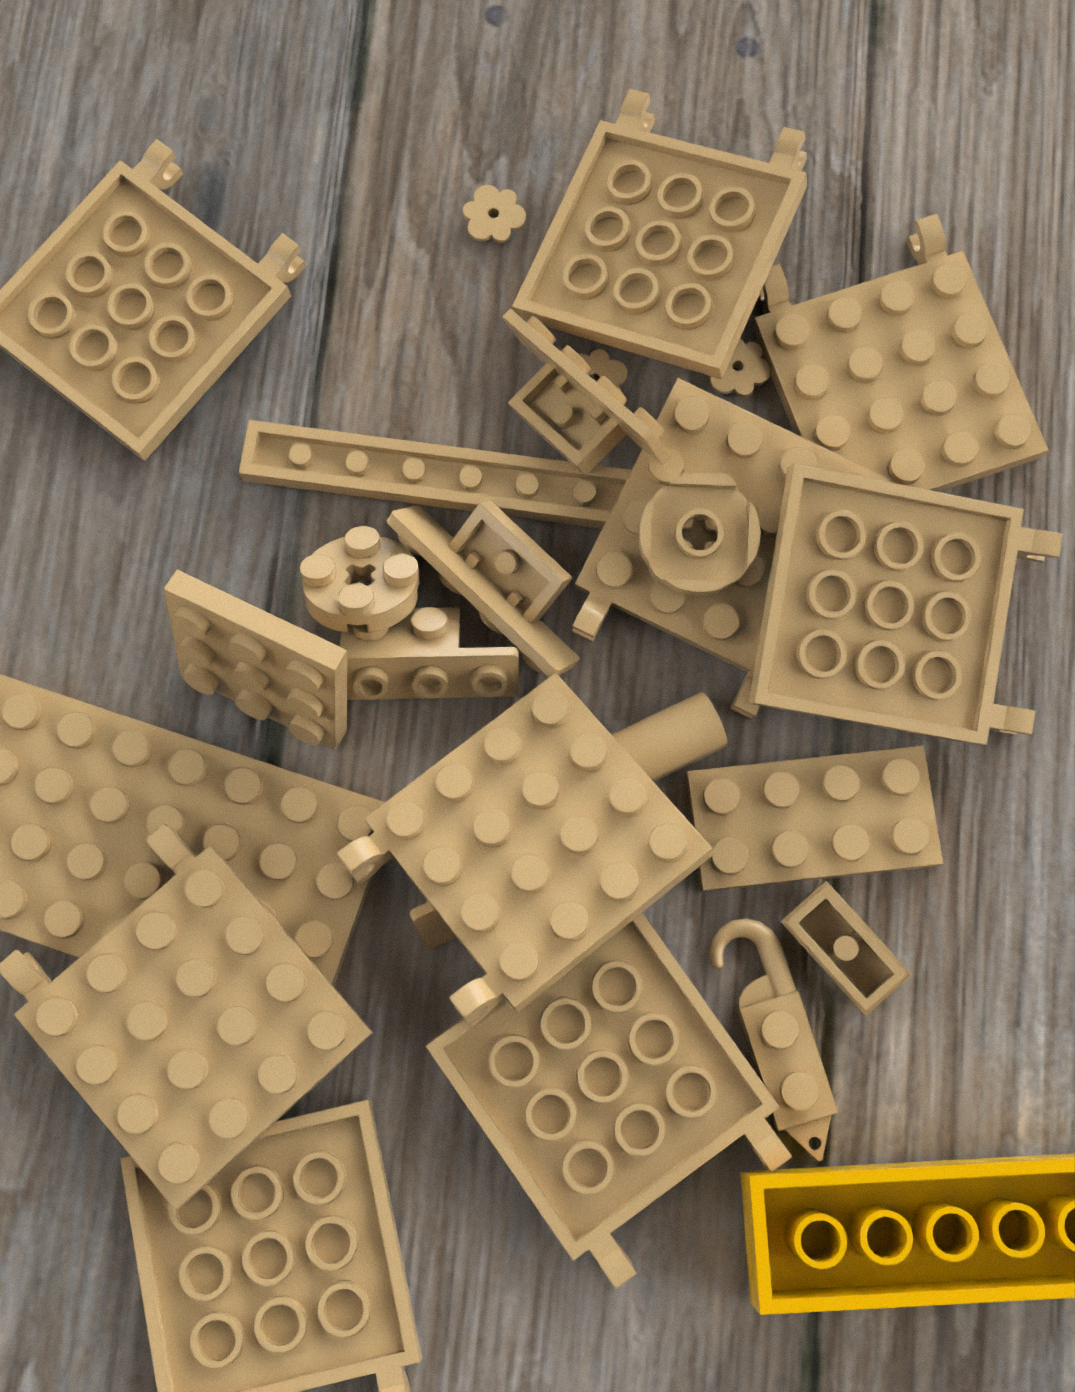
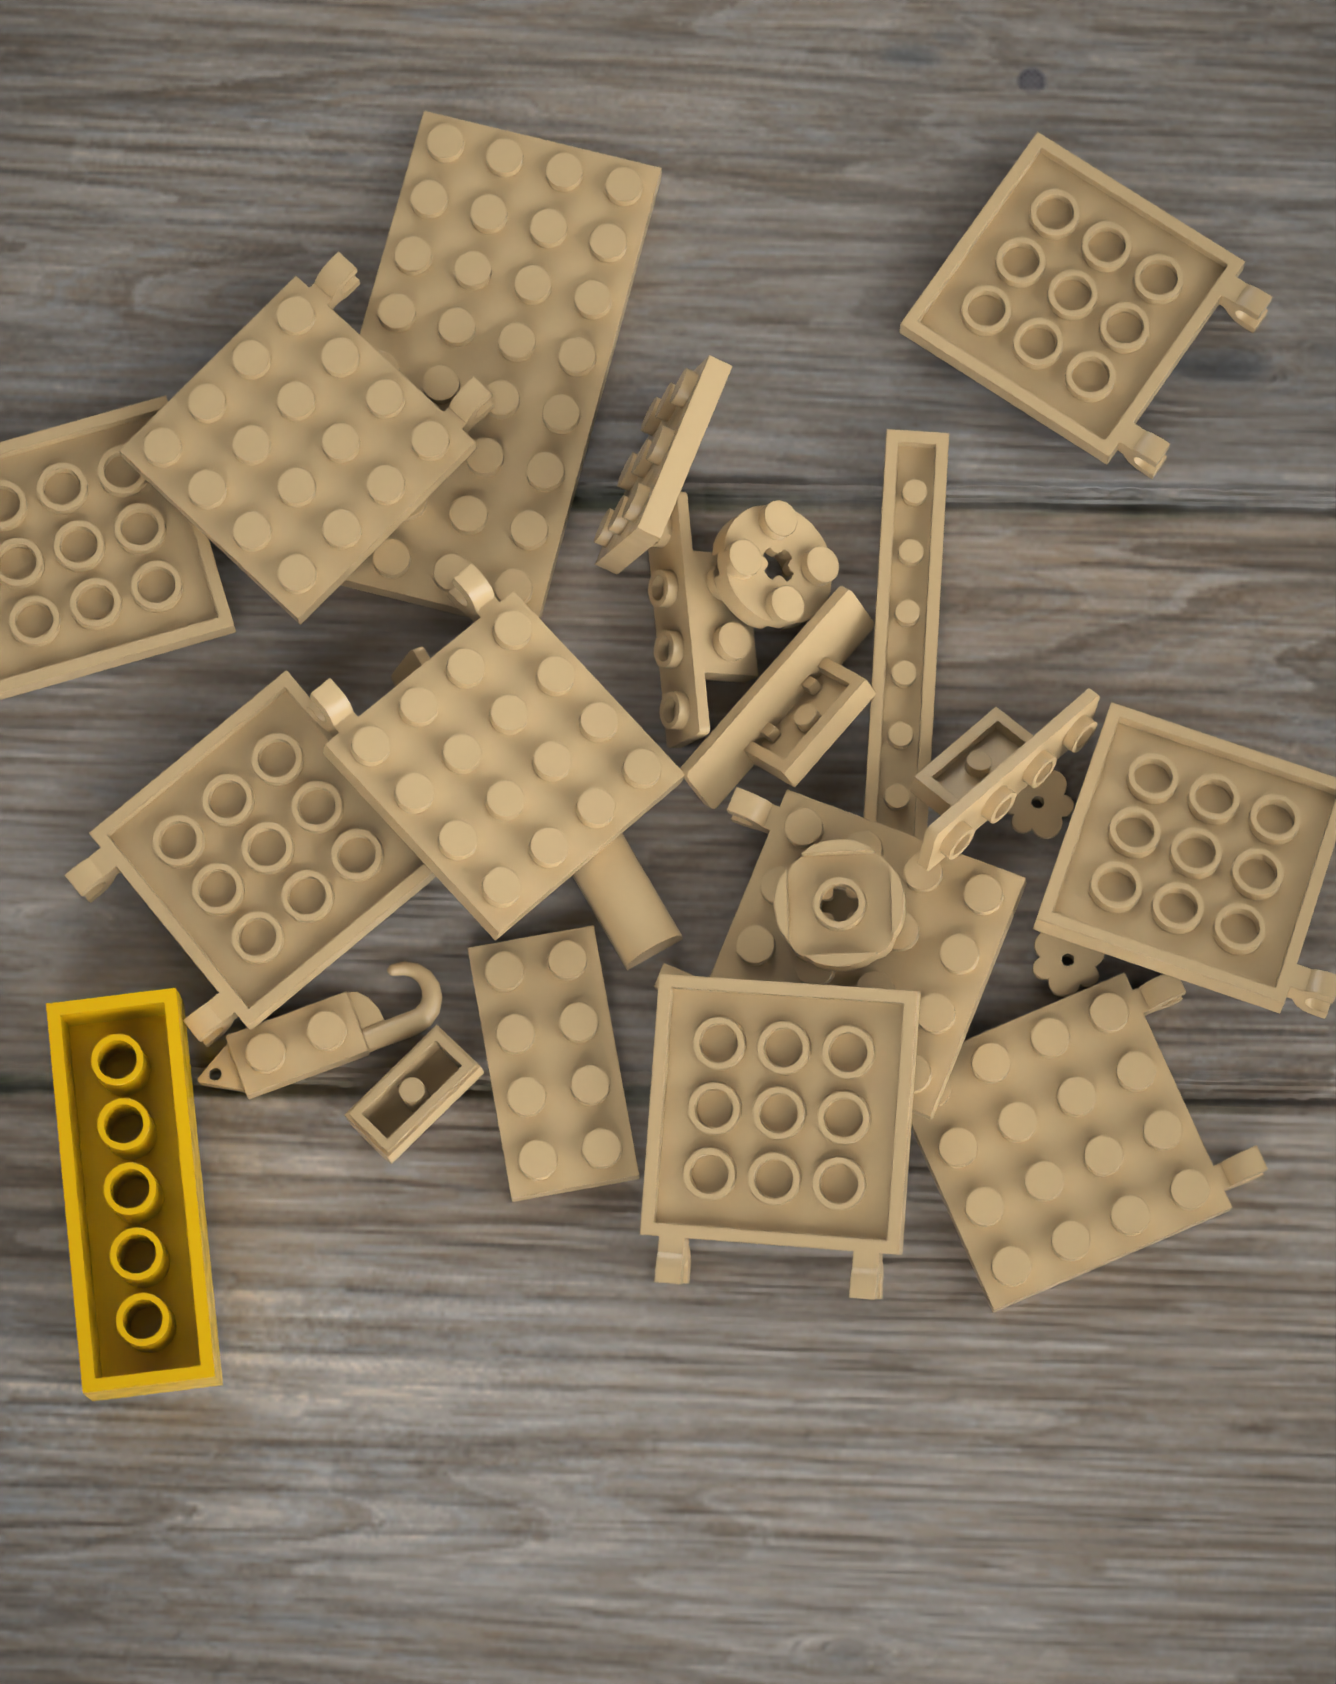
camera: 85 degrees right, 0 degrees up
tan plant [463,185,526,243] -> none

